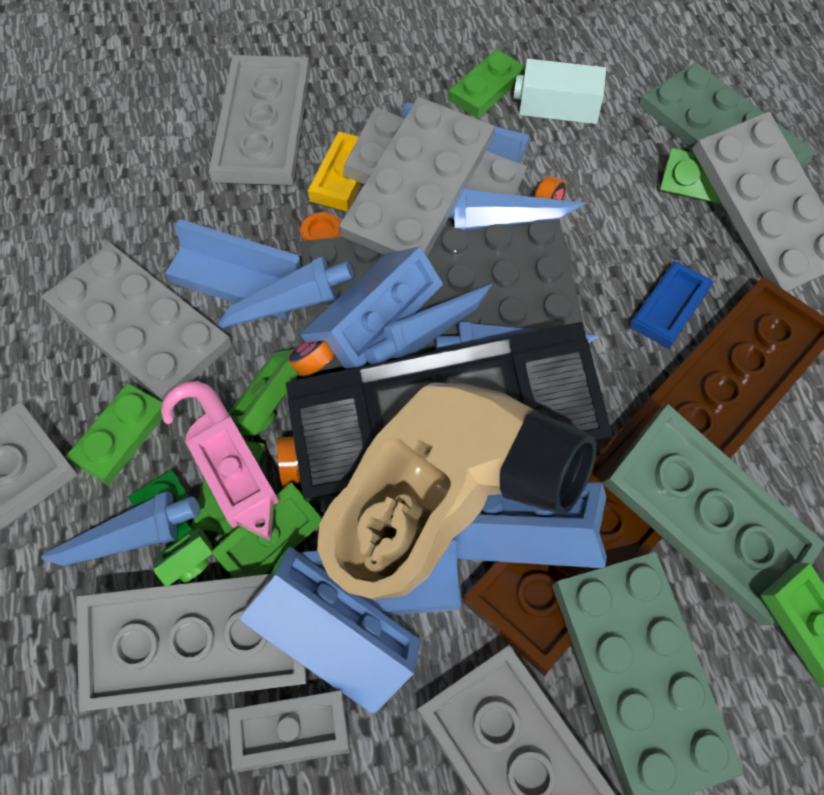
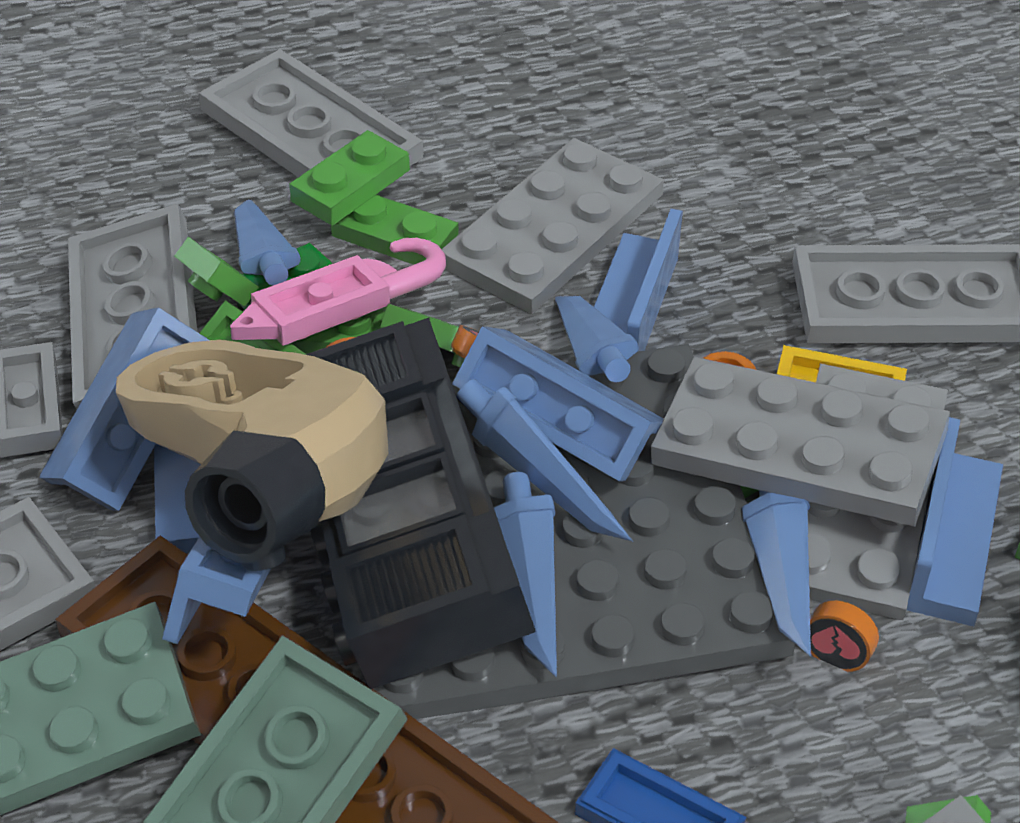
camera: 85 degrees right, 15 degrees down
none -> bright green plate [289,130,410,226]

